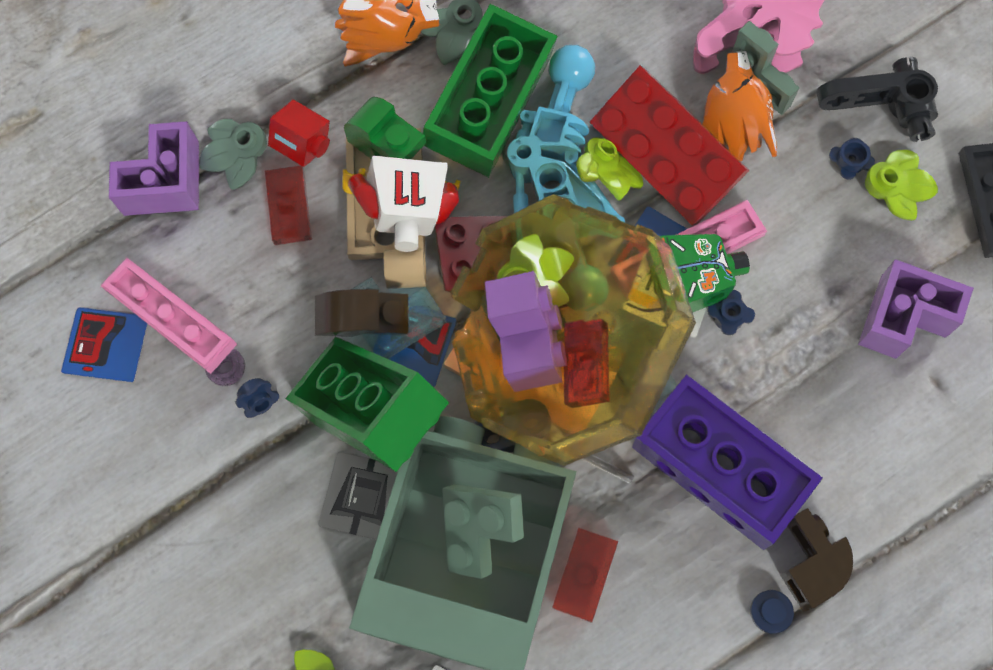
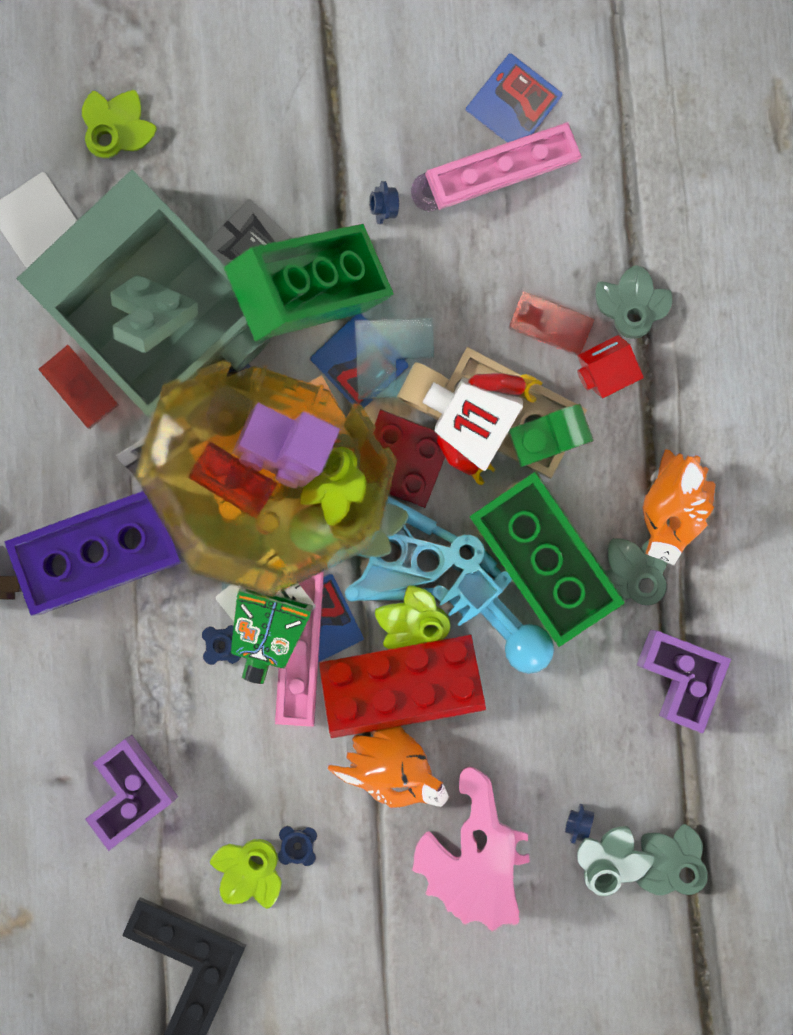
camera: 115 degrees right, 15 degrees up
medium lavender brick [109,121,199,216] -> none
dark brown brick [315,289,409,337] -> none
sand green plate [732,21,800,115] -> none
black piece [816,57,938,142] -> none

